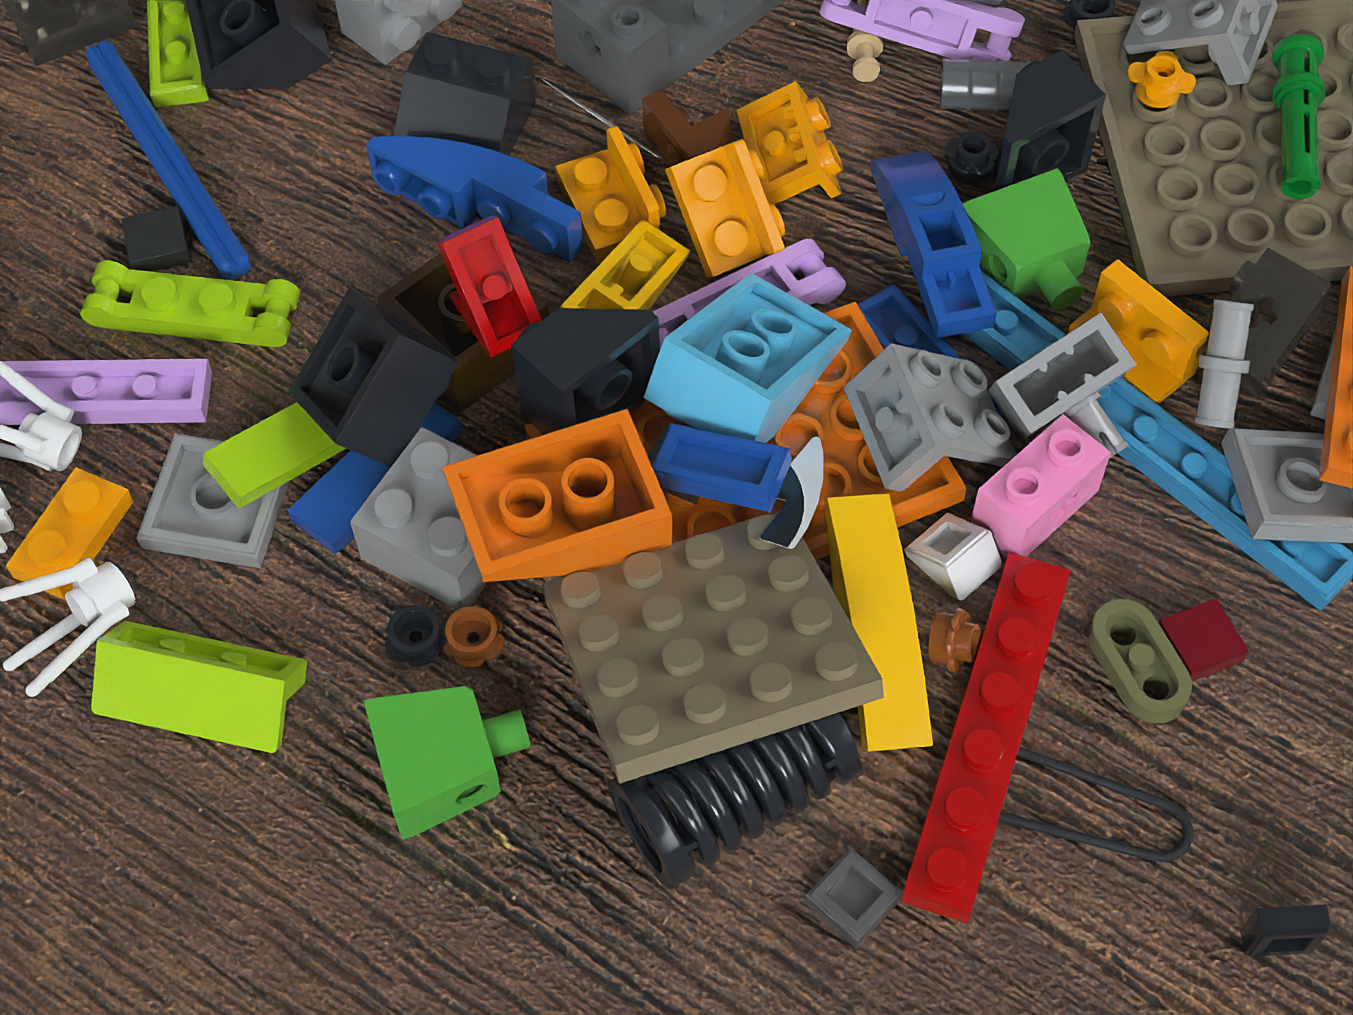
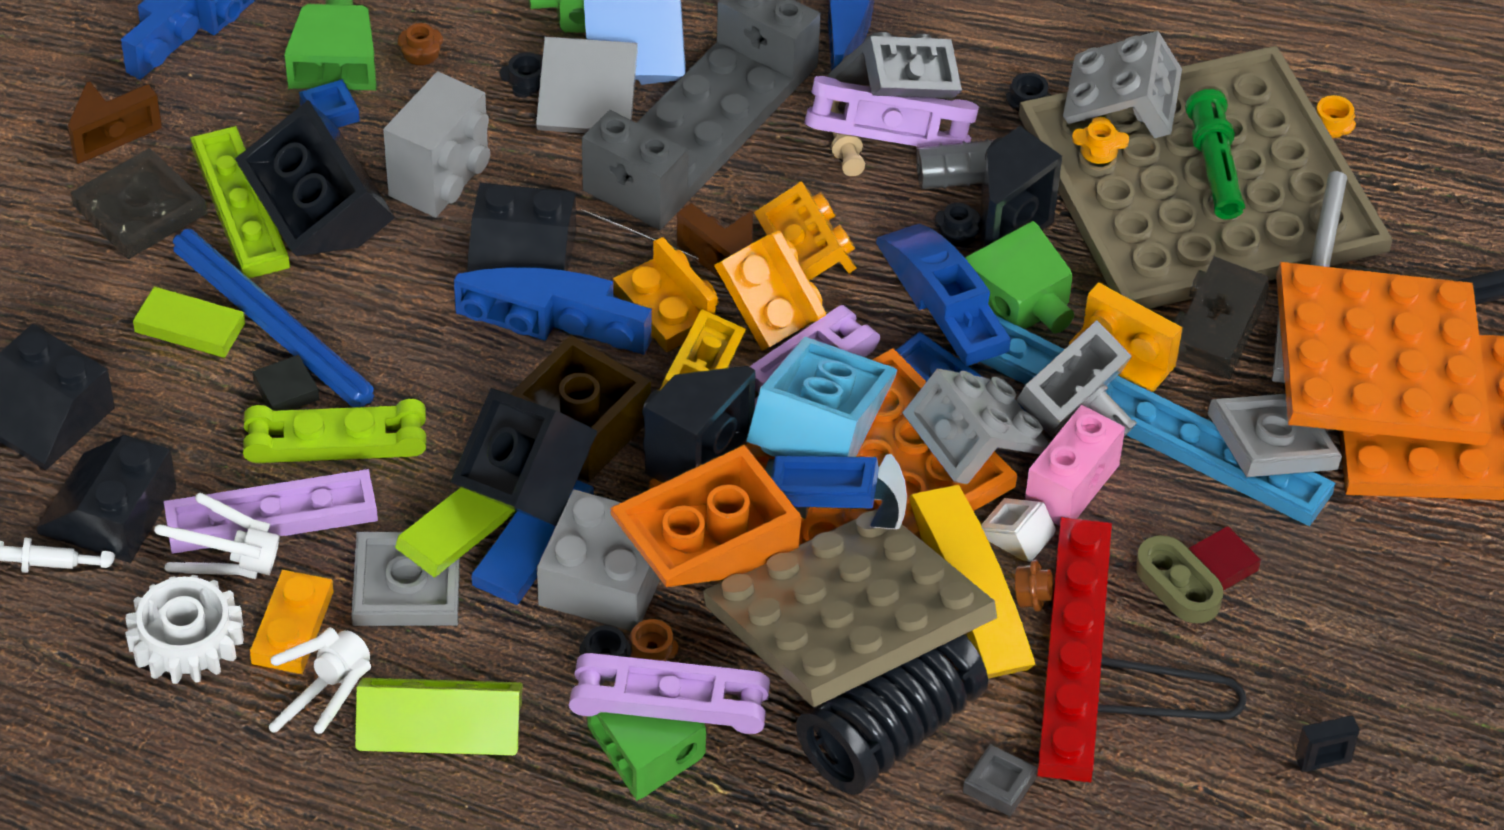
camera: 15 degrees left, 10 degrees down
red slope [436,216,542,357] -> none
light grey pin [1194,299,1254,428] -> none
none -> lime tile [133,286,245,358]
none -> lavender plate [569,653,770,734]

